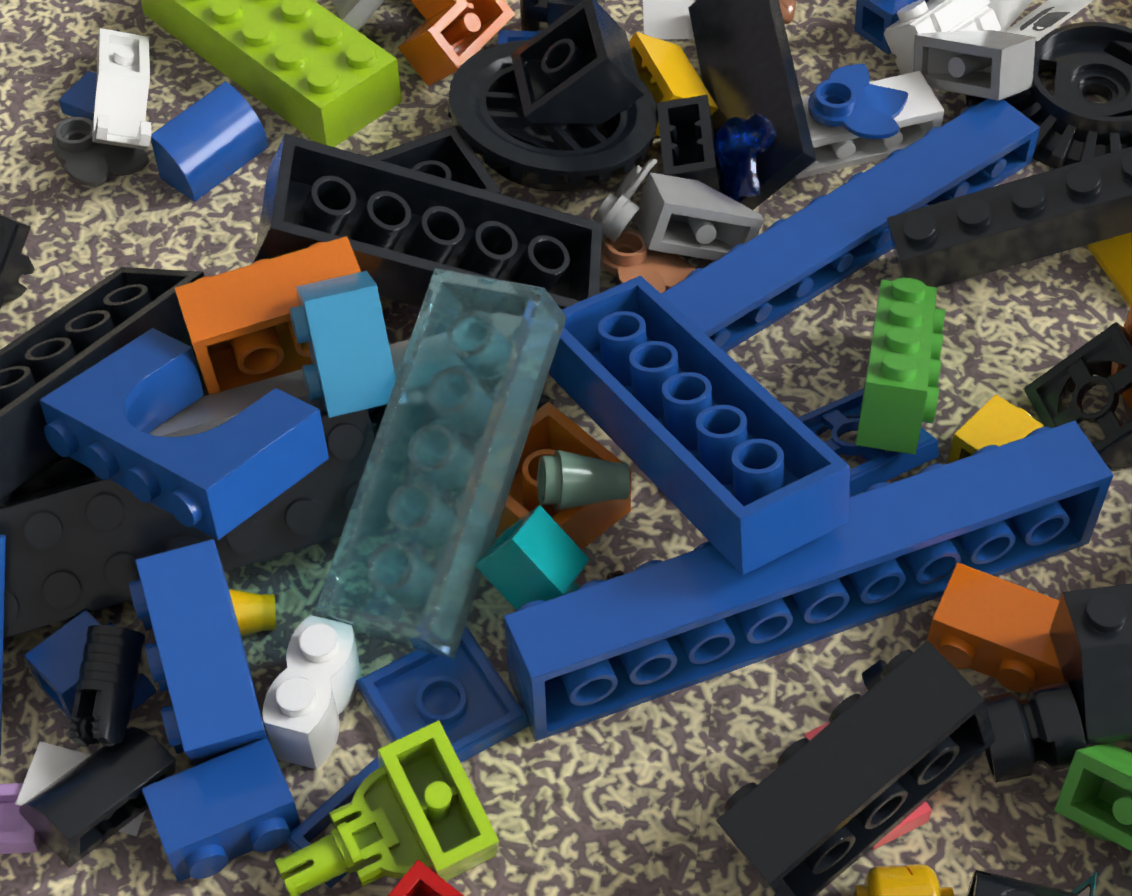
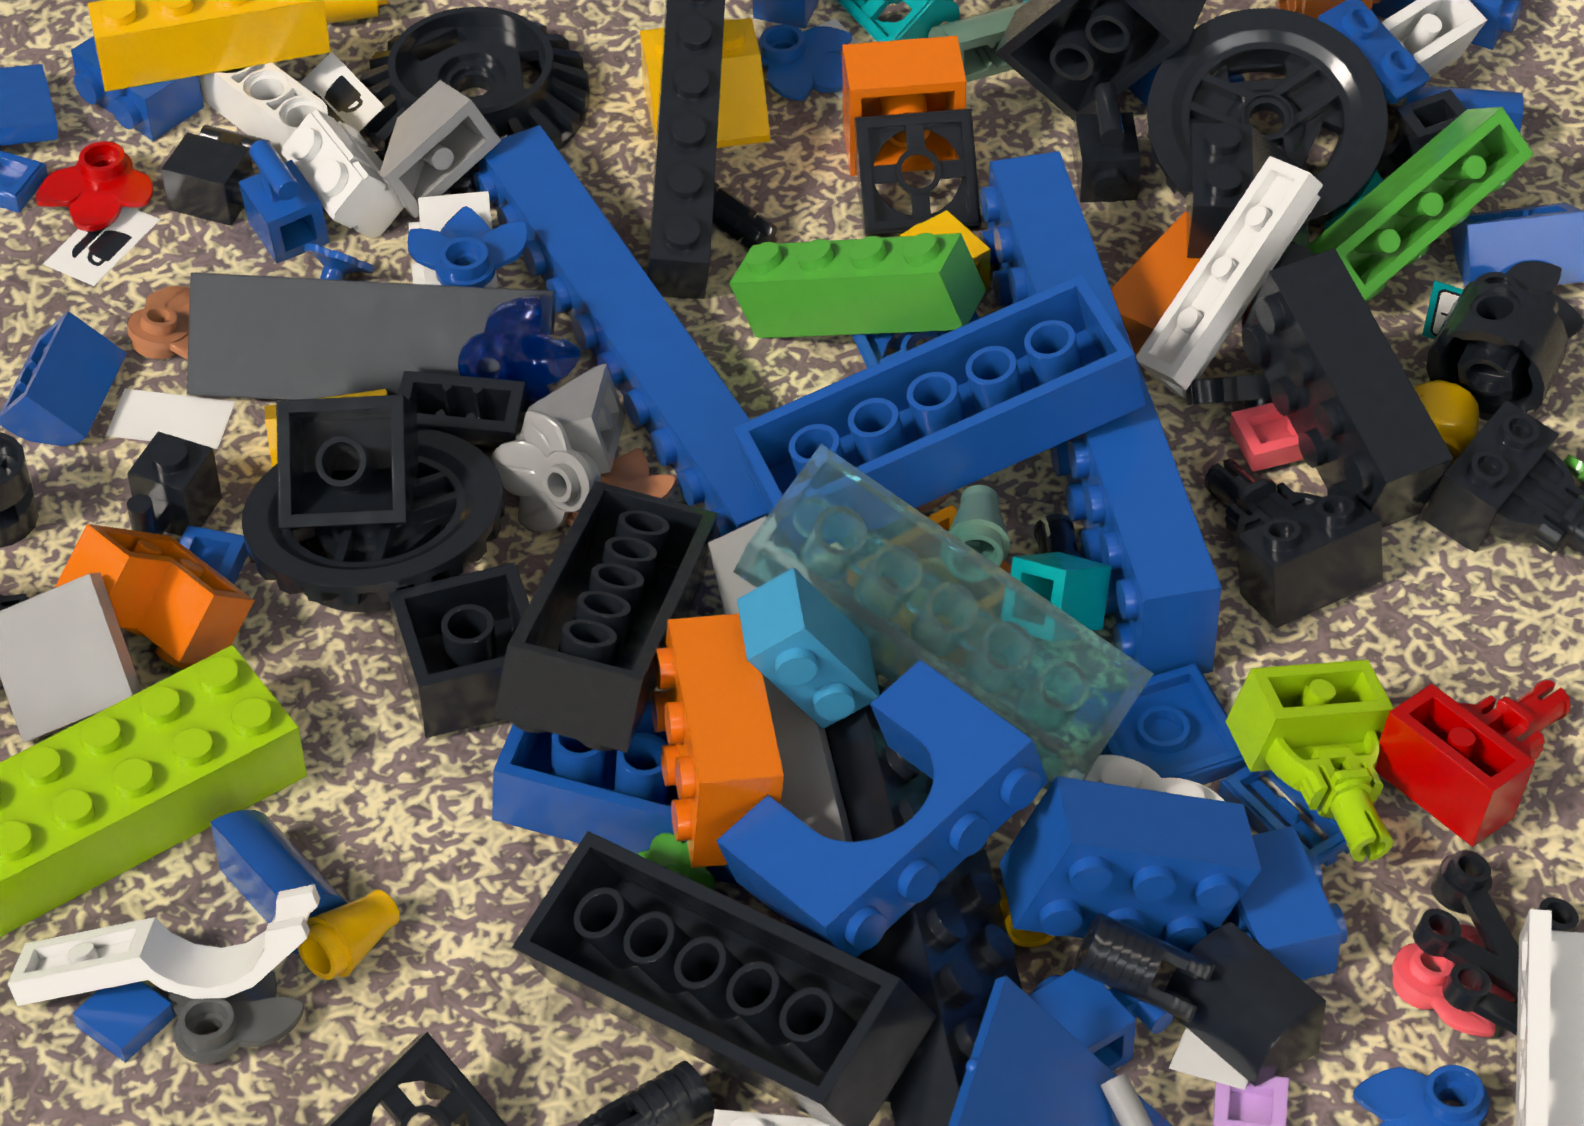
camera: 80 degrees left, 5 degrees down
none -> yellow cone [297,889,400,980]
none -> blue plant [303,243,375,280]
none -> black axle [712,182,777,250]
none -> white fence [1136,156,1323,399]
none -> black brick [1204,459,1383,628]

